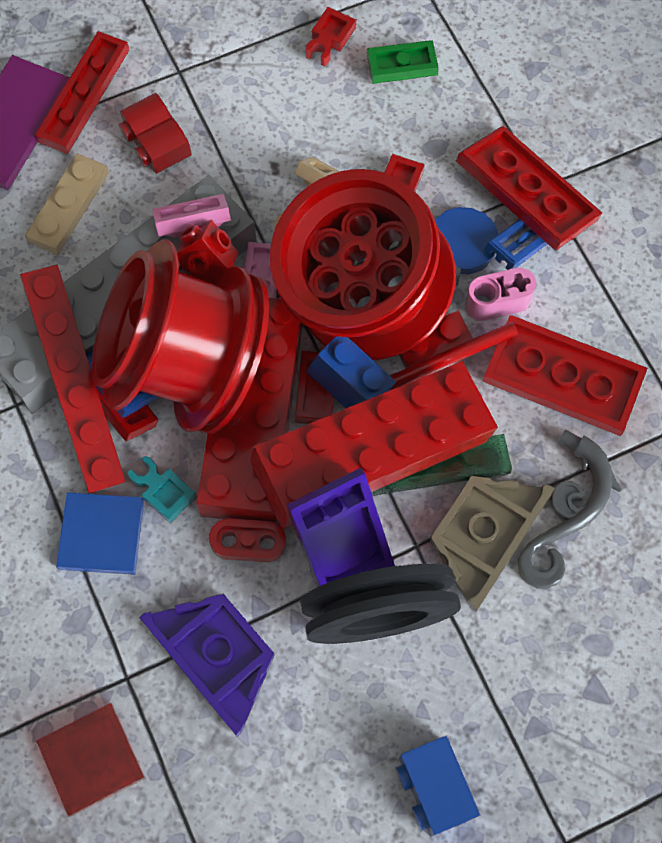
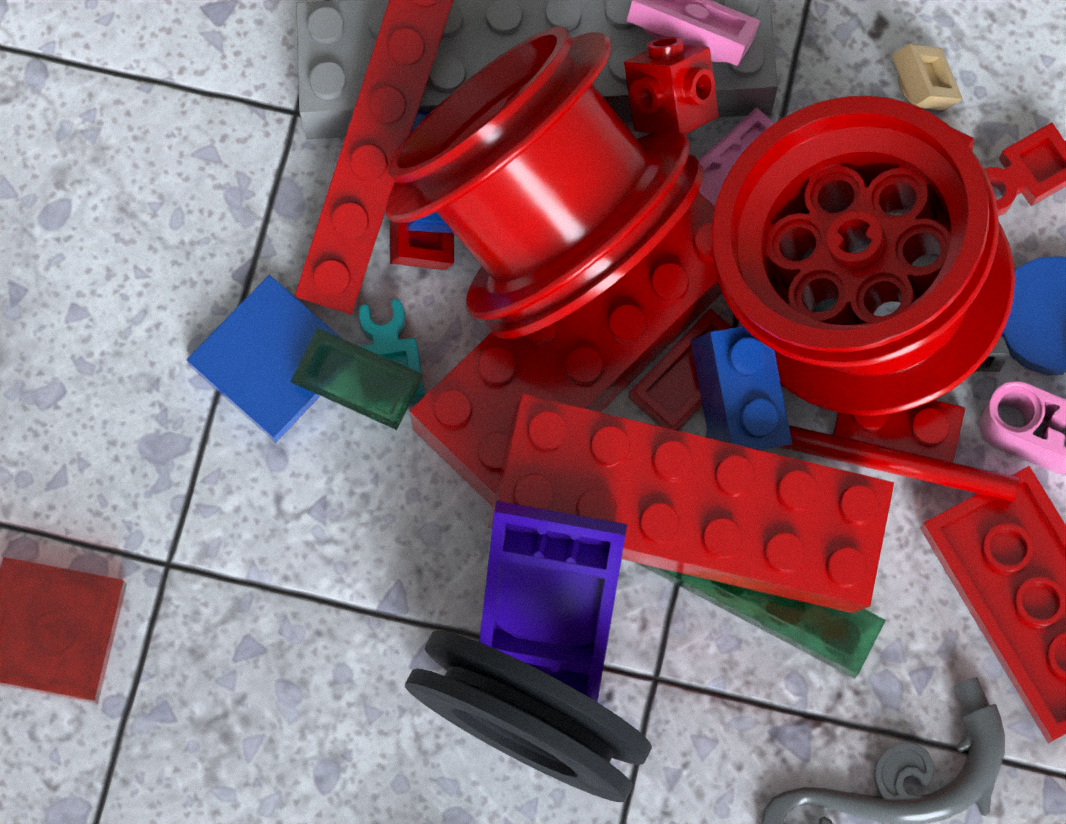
camera: 40 degrees right, 5 degrees up
dark purple wing [139,593,275,737] -> none
red plate [209,518,287,562] -> none
dark tan wing [430,476,555,612] -> none
none -> clear green tile [290,328,424,431]

